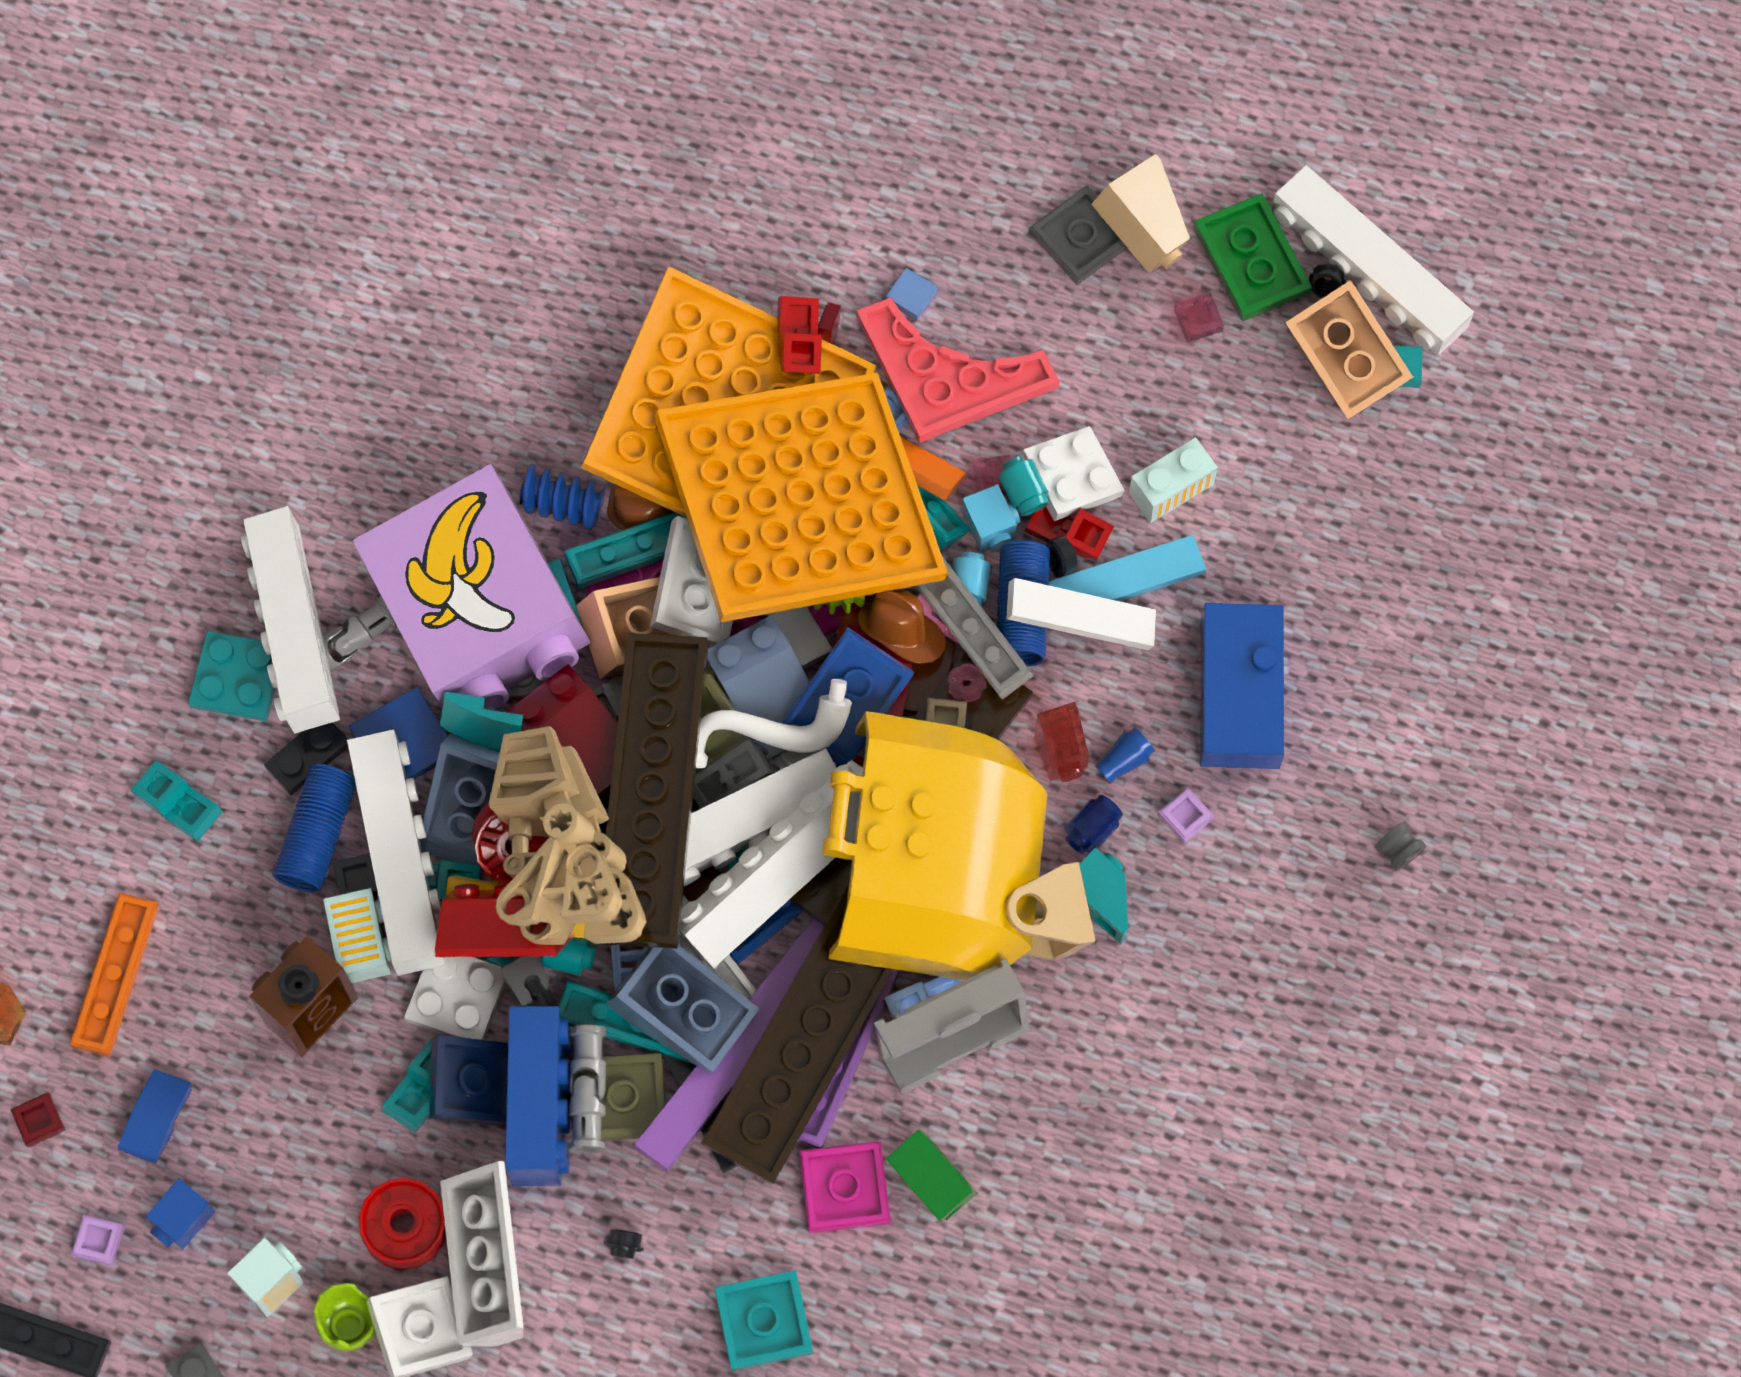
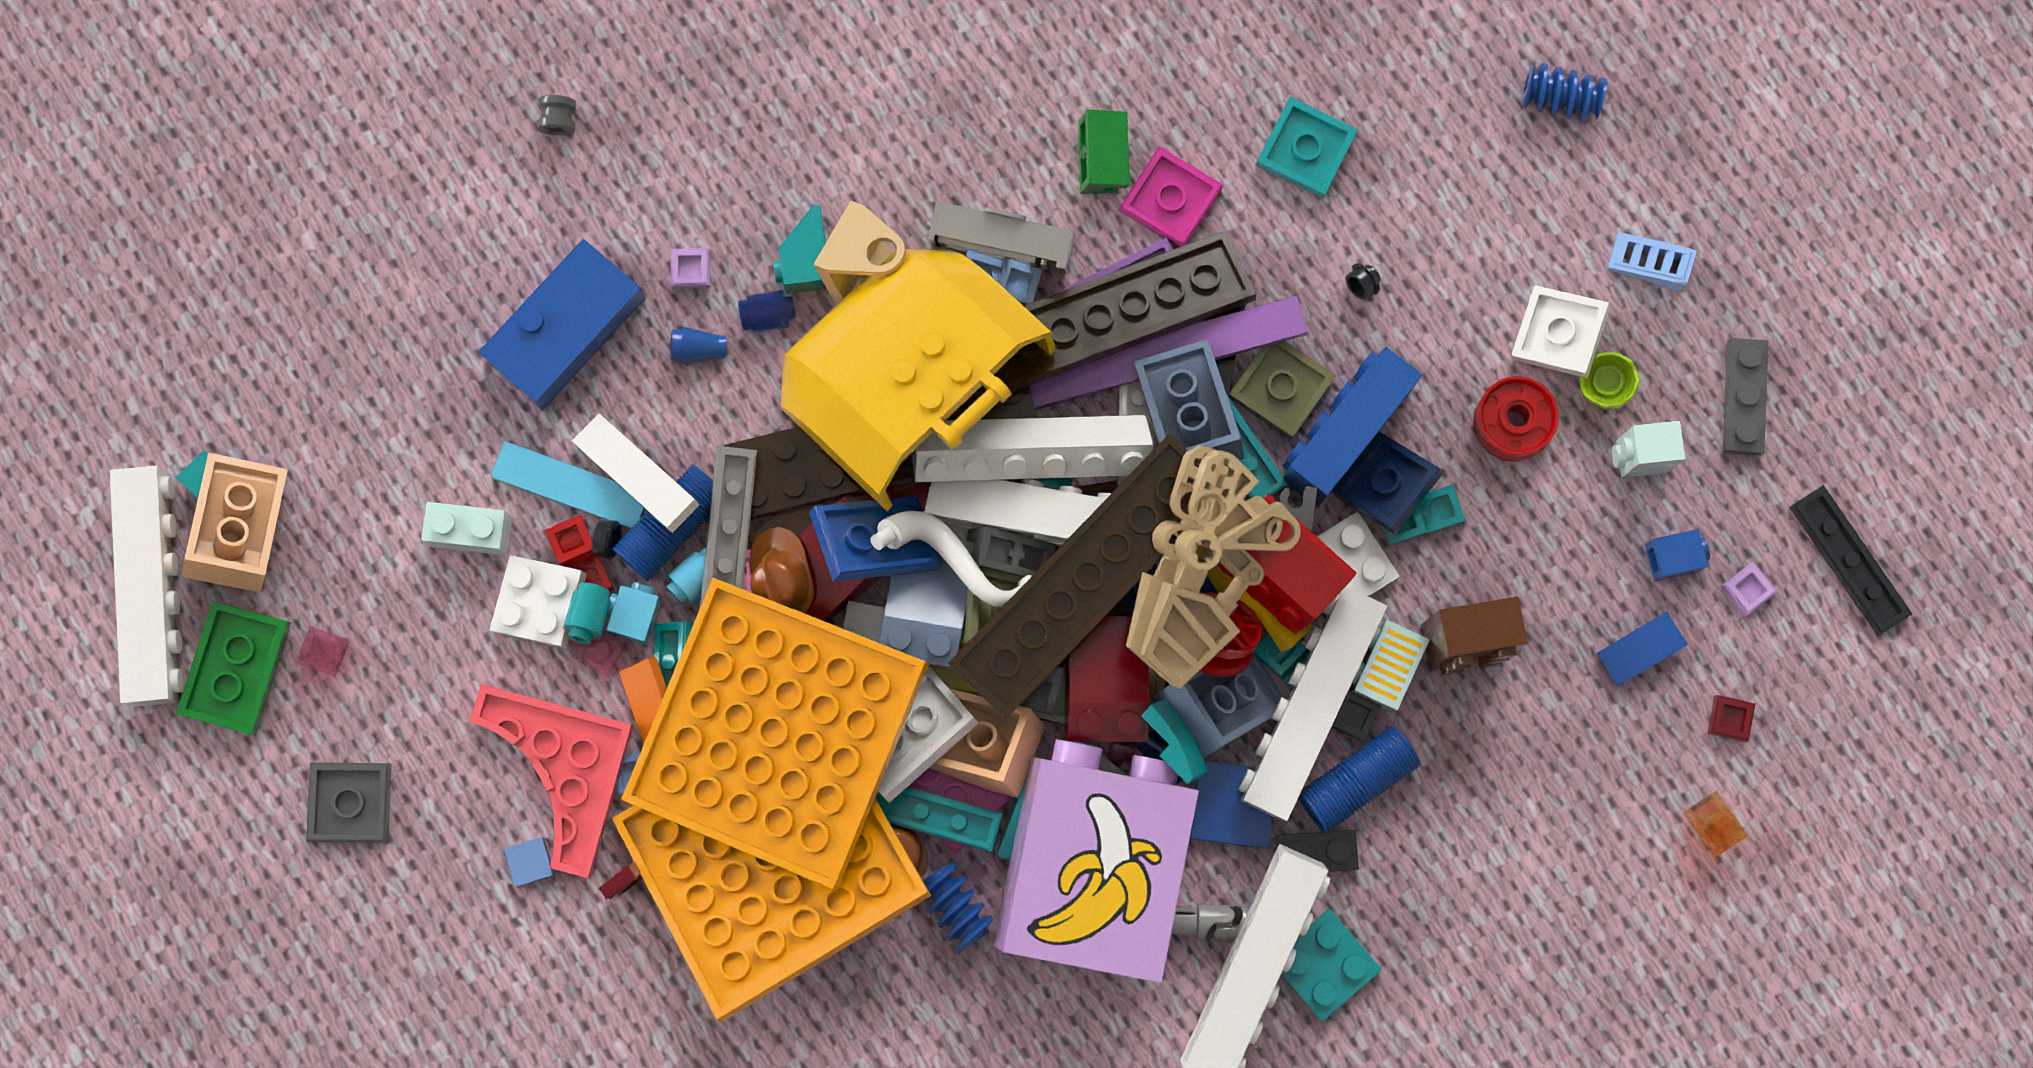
camera: 145 degrees left, 10 degrees up
orange tile [69,893,159,1057] -> none
teal slope [130,760,223,842] -> none
black plate [278,965,320,1005] -> none
white slope [440,1161,523,1347] -> none
light grey piece [568,1024,607,1154] -> none
red slope [778,296,822,374] -> none
dark tan tile [925,698,967,728] -> none
clear pink plate [948,664,987,702] -> none
clear red slope [1034,702,1089,782] -> none
slope [1091,154,1190,273] -> none
black plate [1309,263,1346,298] -> none

